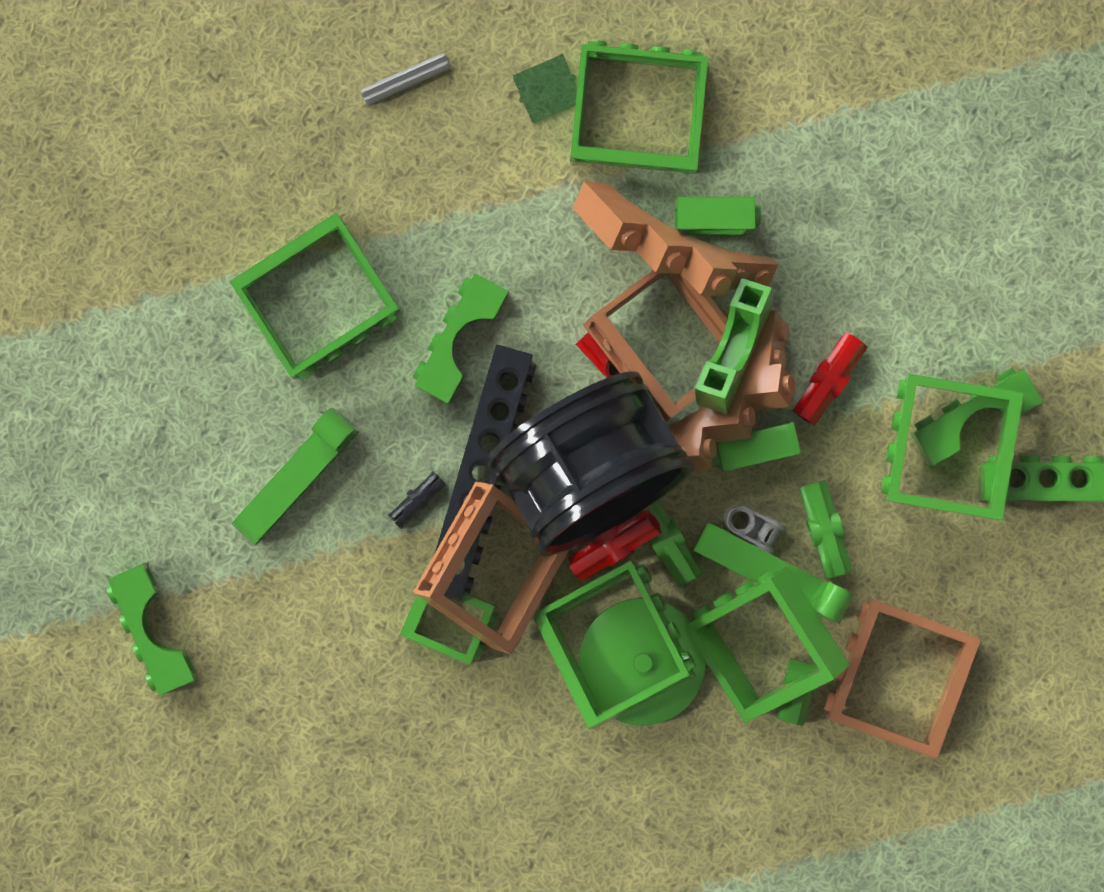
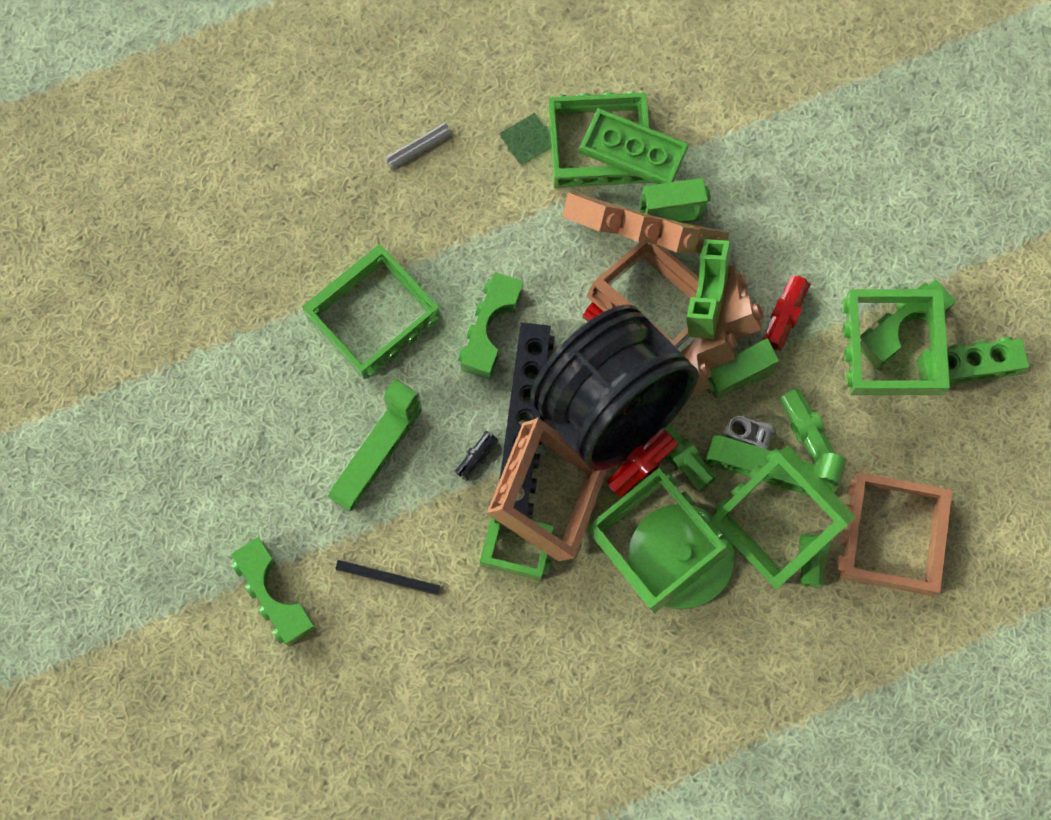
camera: 10 degrees left, 15 degrees down
none -> black bar [335,560,440,595]
none -> bright green tile [578,108,689,184]

